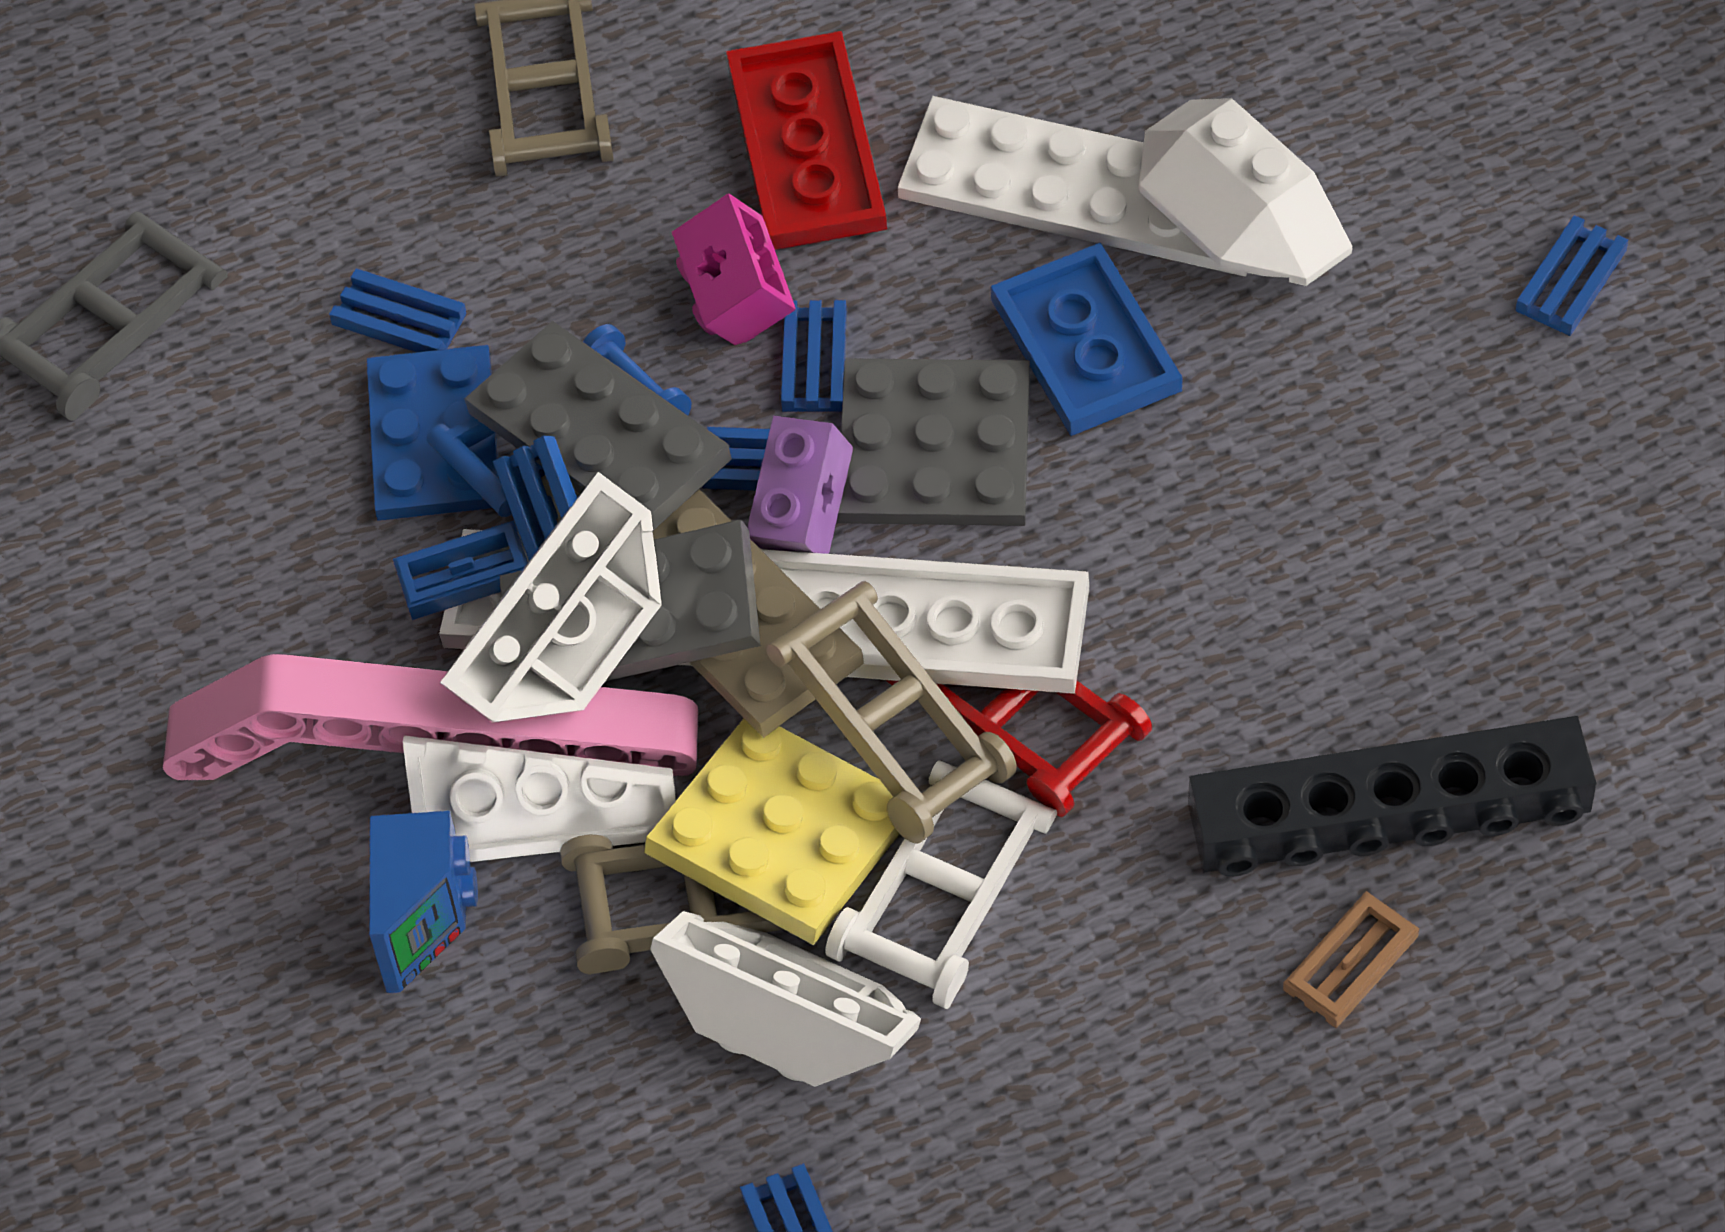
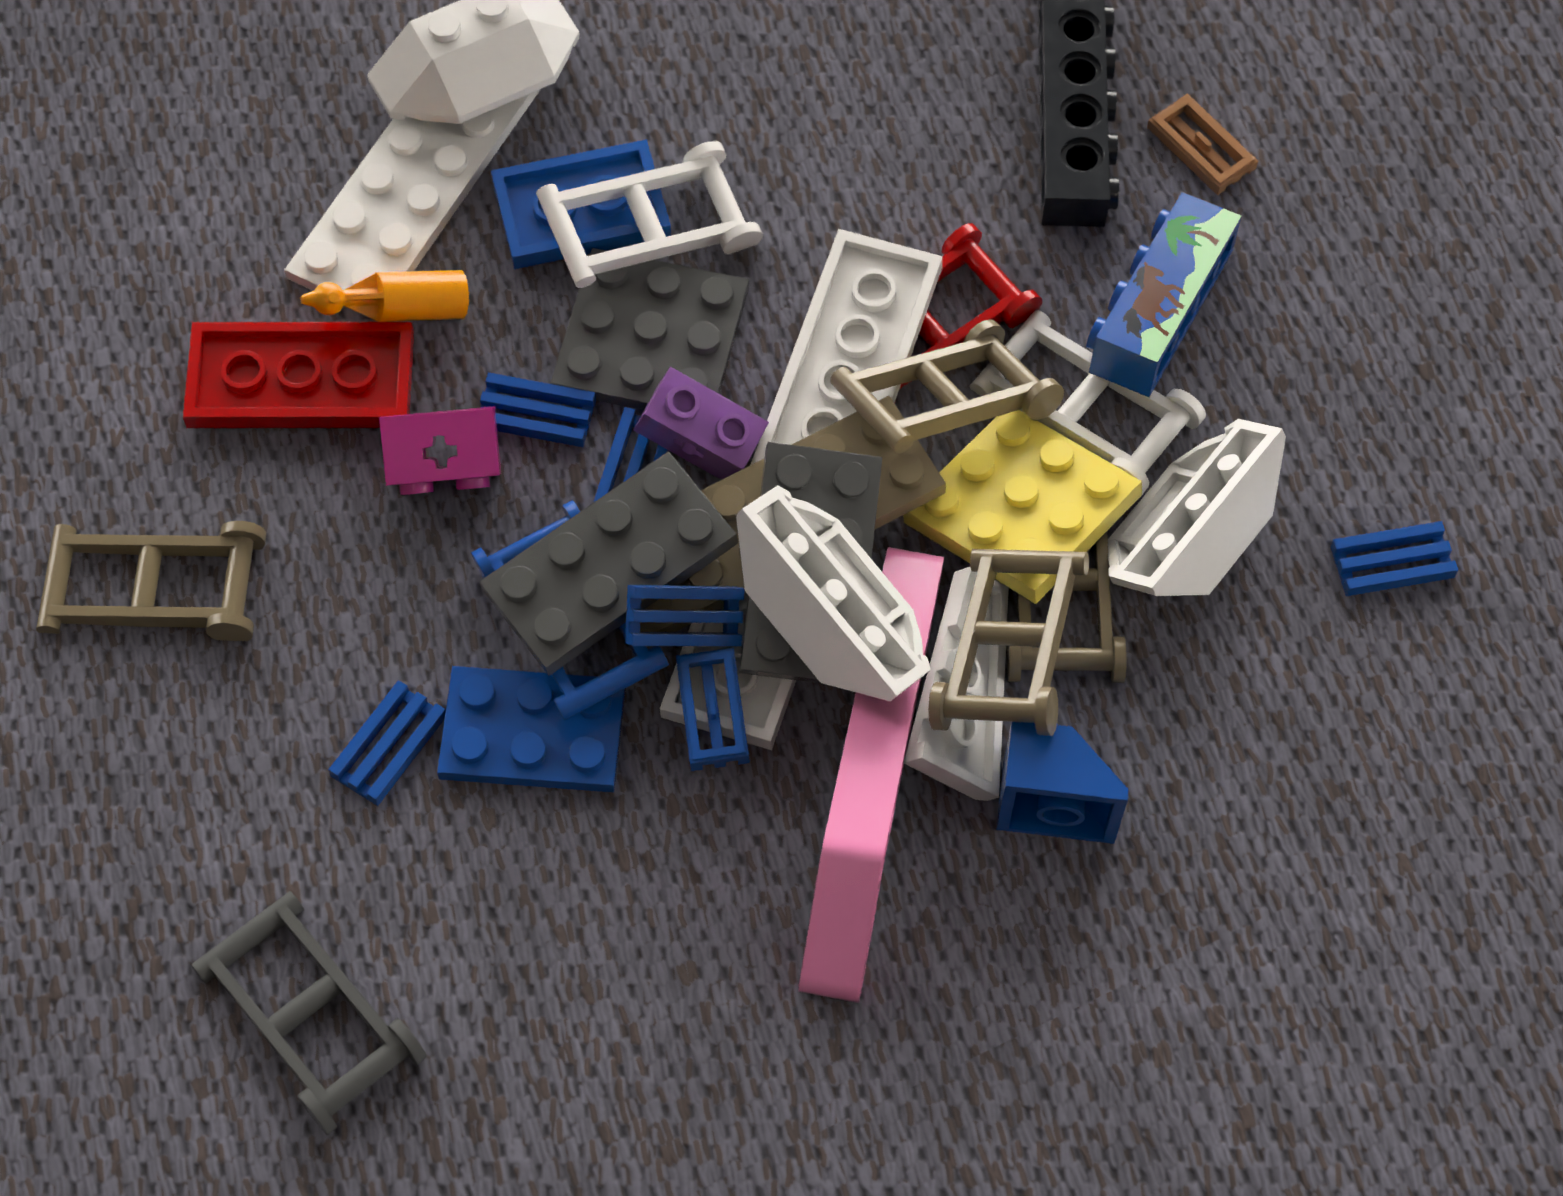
camera: 85 degrees left, 5 degrees up
none -> light orange wheel [300,270,469,322]
none -> white piece [536,141,763,288]
none -> dark tan piece [928,549,1089,736]
none -> blue brick [1086,192,1242,397]

